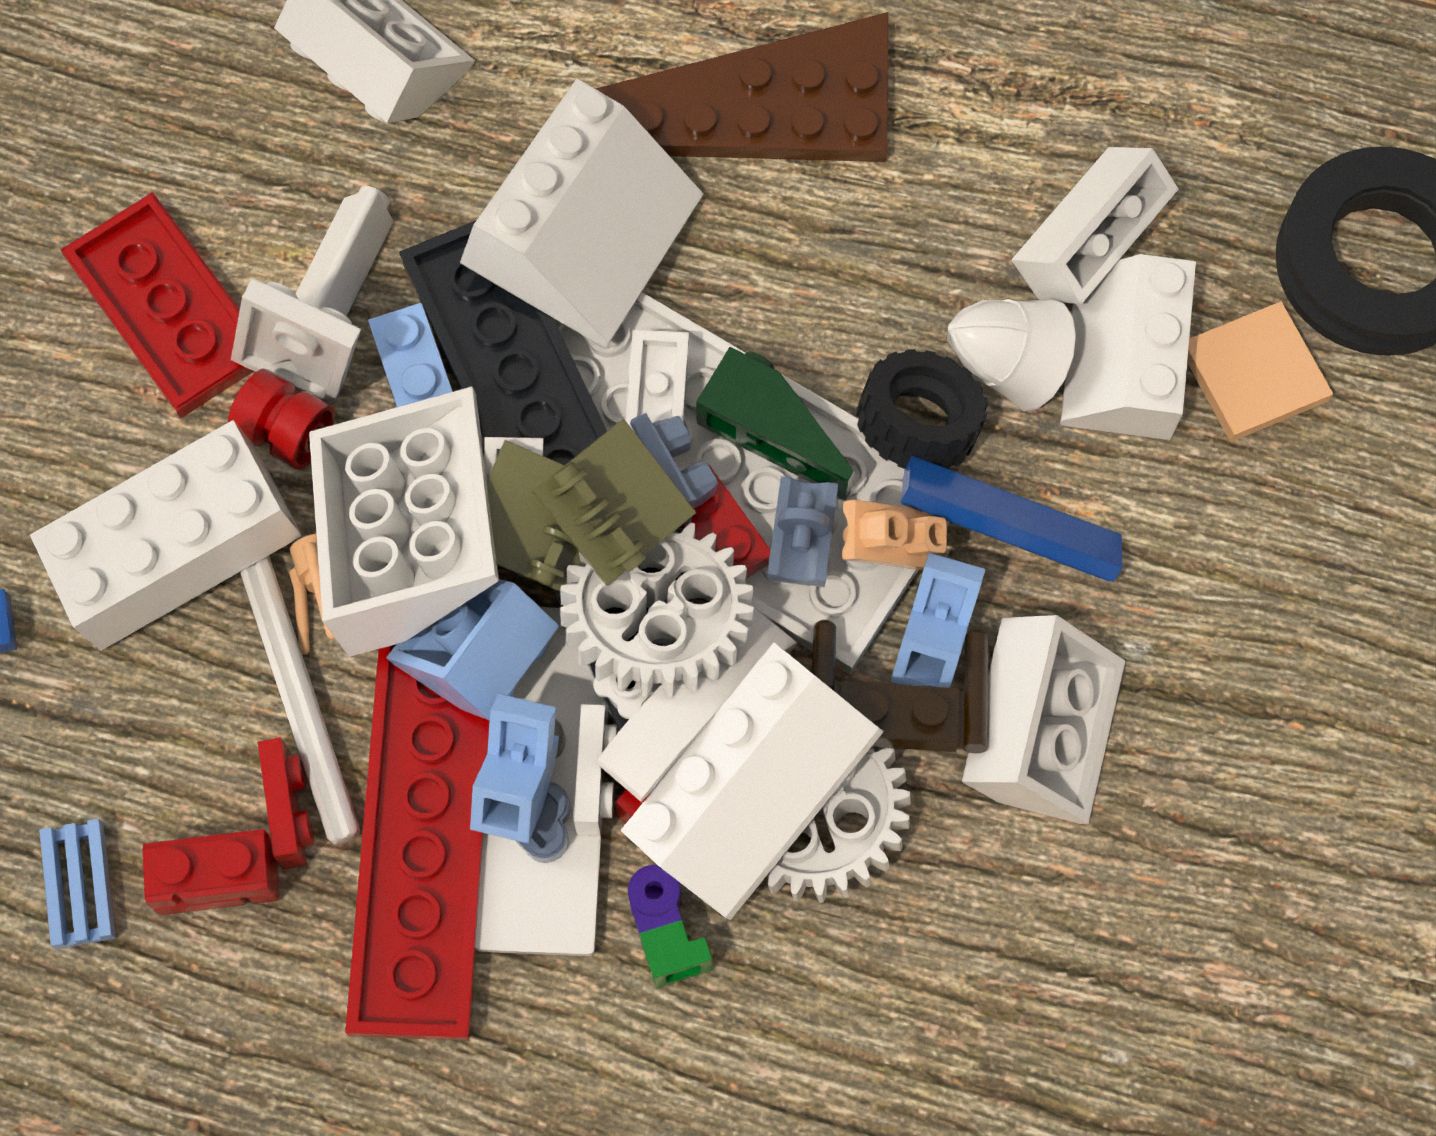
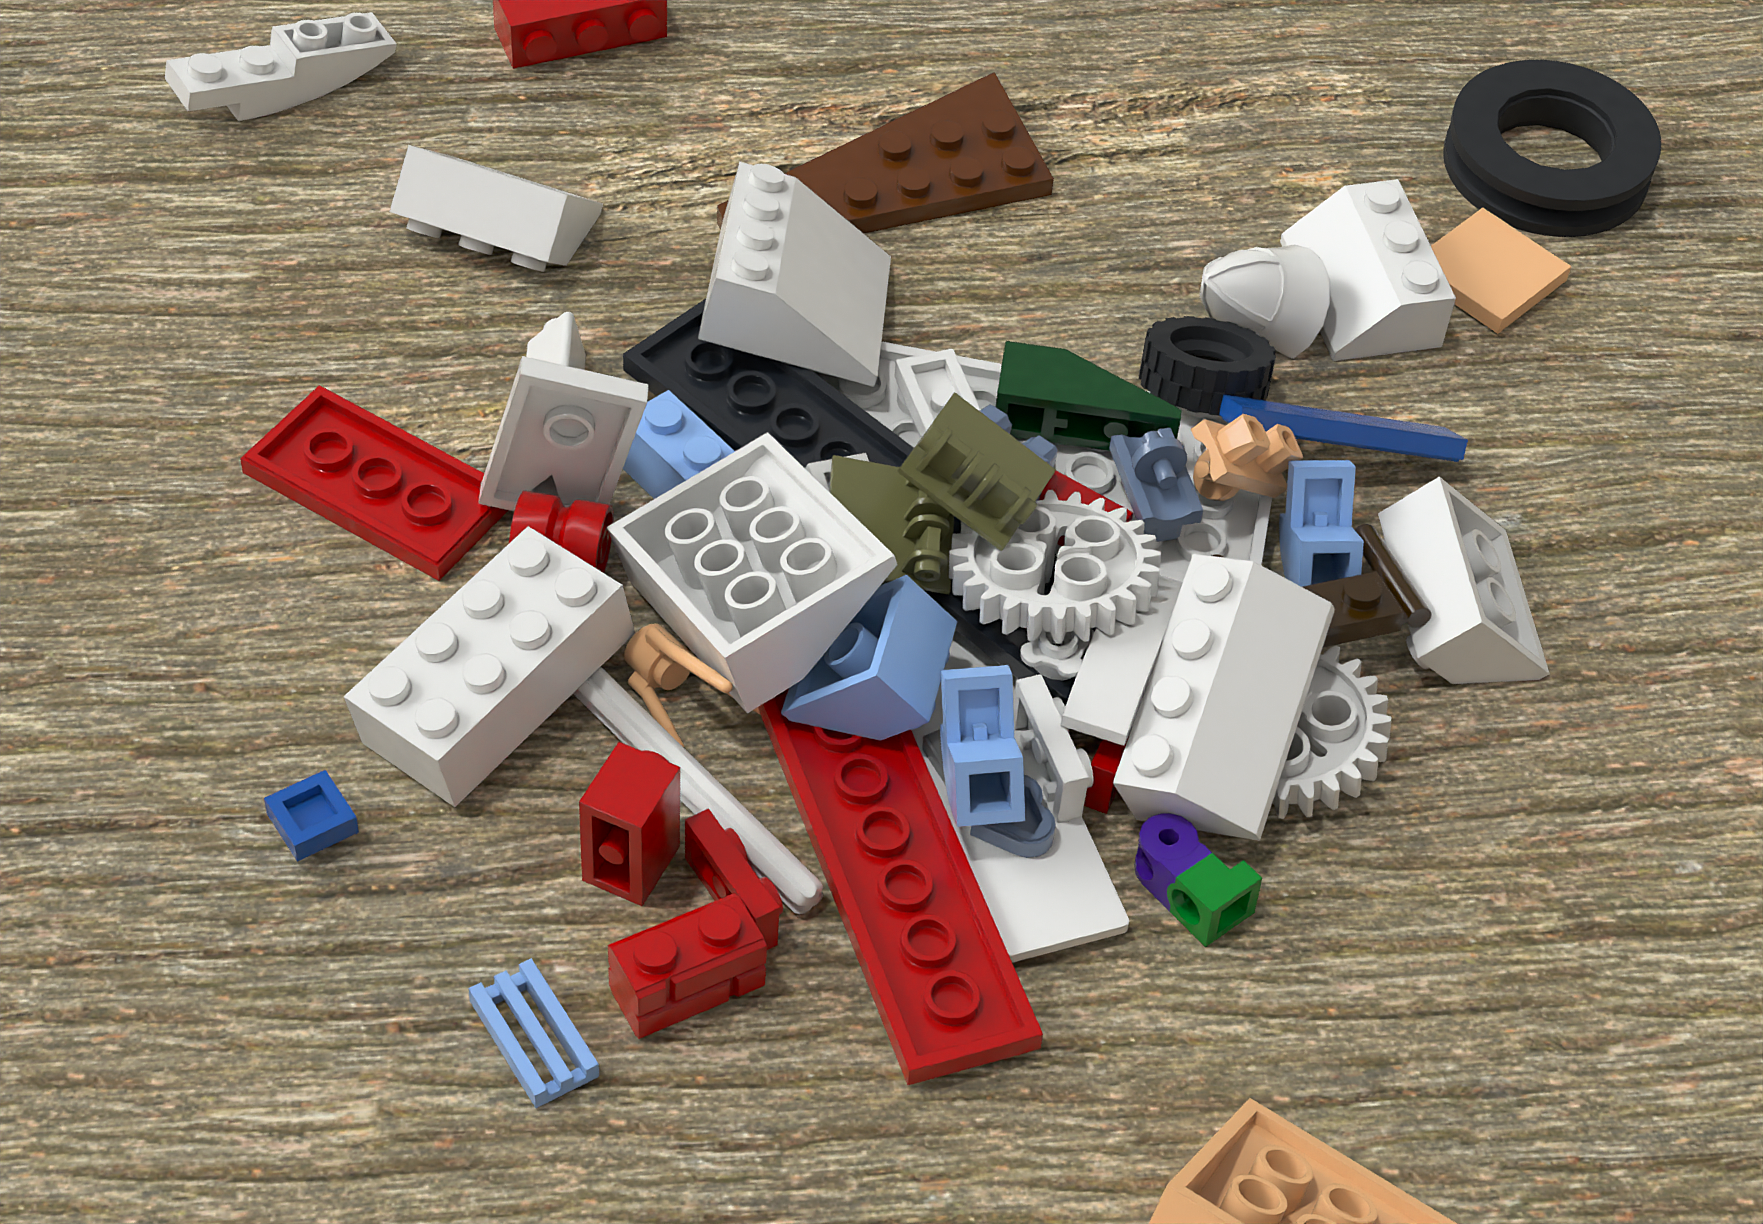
camera: 25 degrees left, 20 degrees down
white brick [1011,147,1179,304] -> none
none -> red brick [579,742,680,906]

